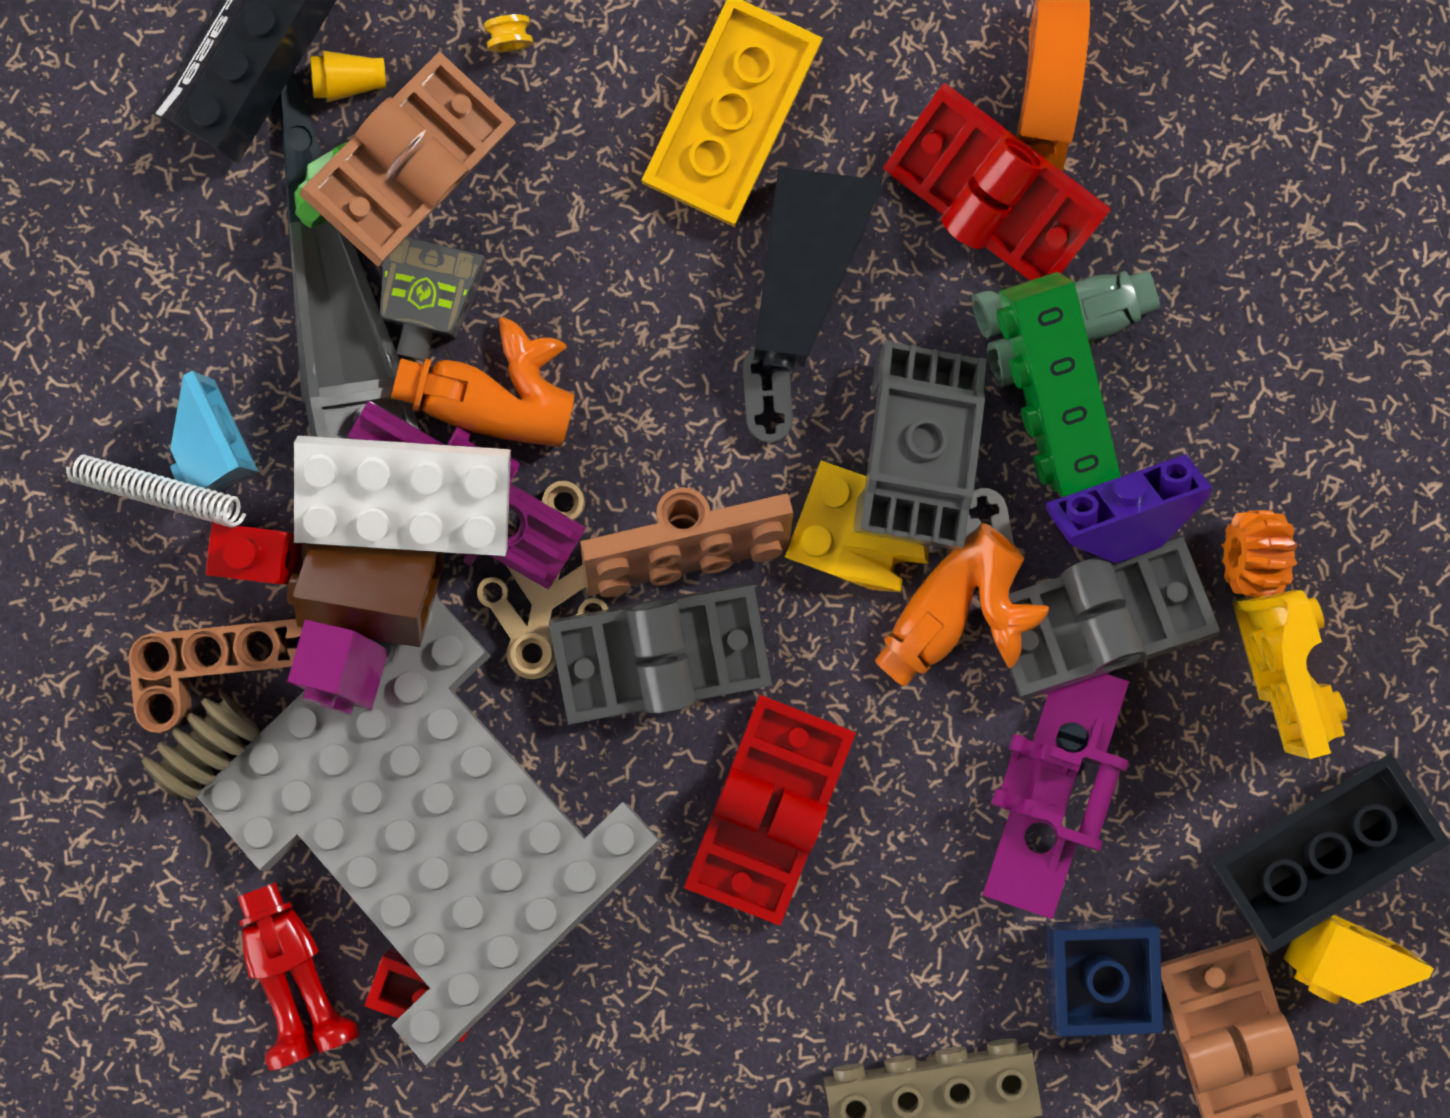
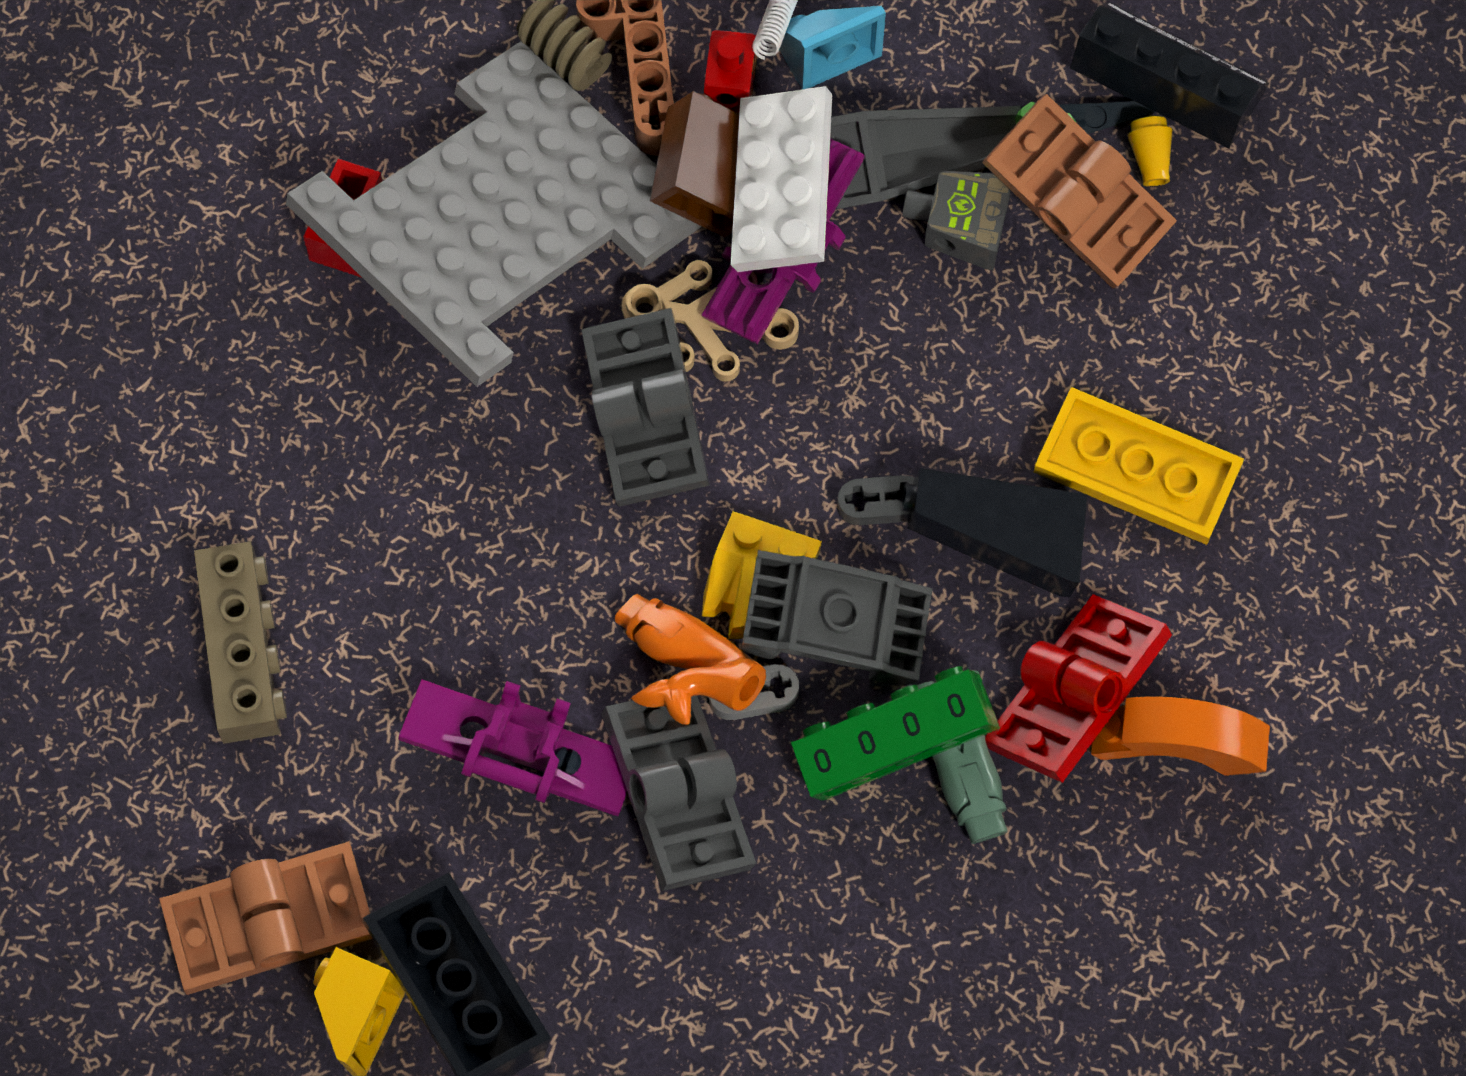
camera: 90 degrees right, 20 degrees down
red piece [237,882,360,1072] -> none
magenta brick [287,619,389,715] -> none
orange piece [391,317,575,448] -> none
yellow bush [484,14,533,53] -> none
nougat plate [580,487,793,597] -> none
red plate [684,694,856,926] -> none
dark blue brick [1045,919,1163,1037] -> none
dark purple slope [1046,454,1212,564] -> none
orange gear [1221,510,1298,597] -> none
yellow slope [1232,590,1347,759] -> none

